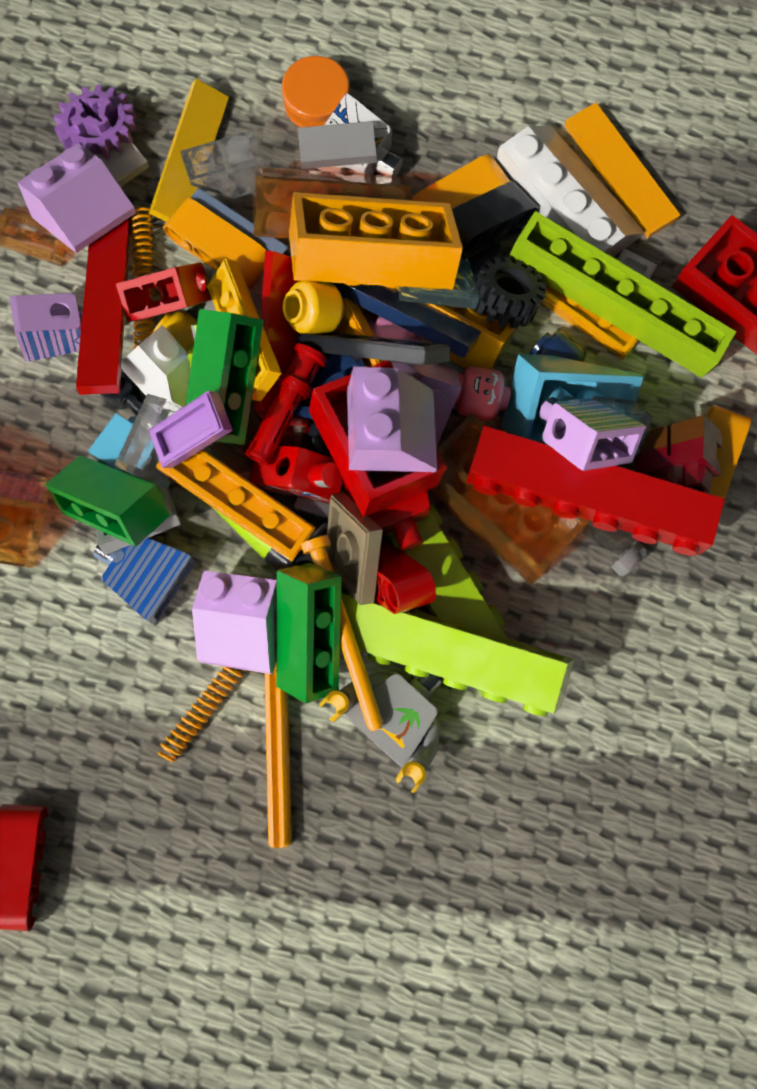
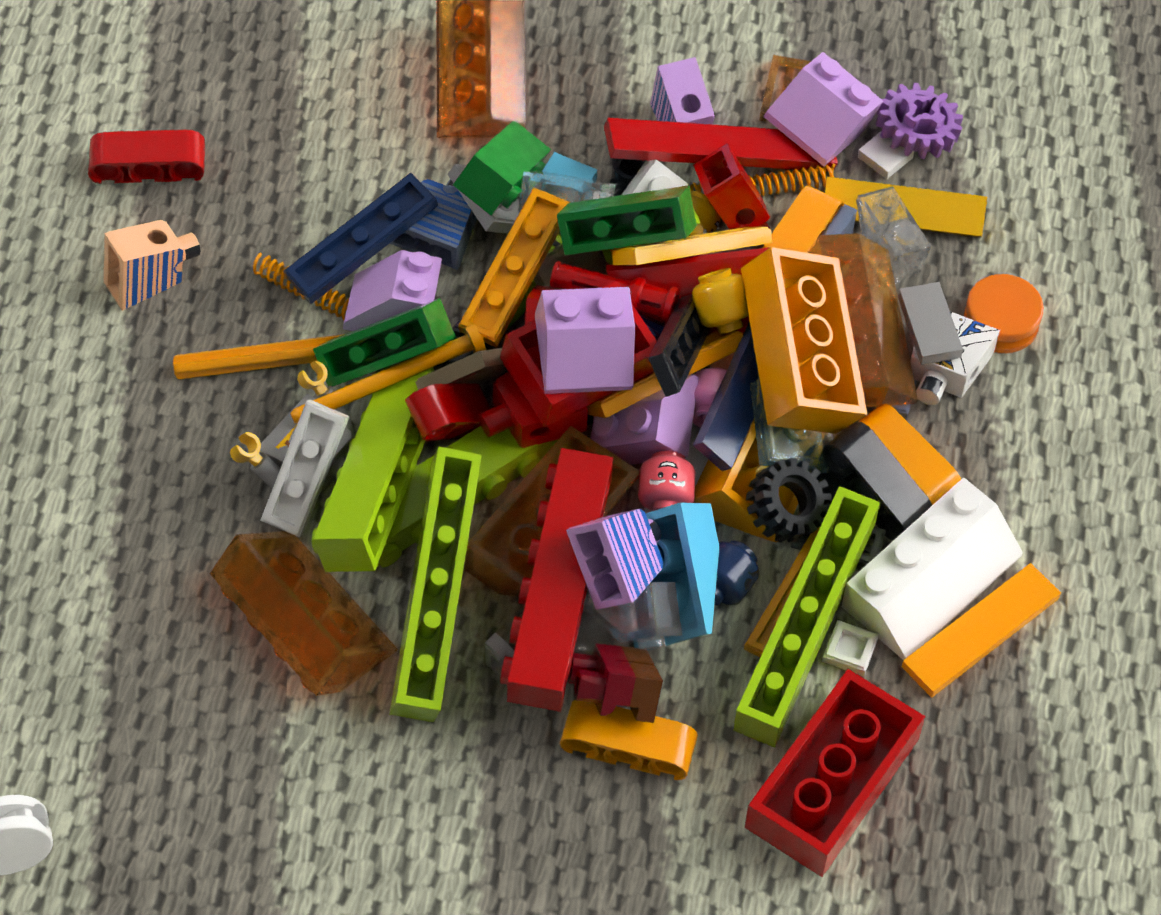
camera: 85 degrees right, 20 degrees down
tile [148,391,232,468] -> none
none -> light nougat torso [104,220,201,311]
none -> clear orange slope [209,531,398,696]
none -> white tile [260,400,350,537]
none -> dark blue tile [284,173,438,304]
none -> lime brick [389,446,482,722]

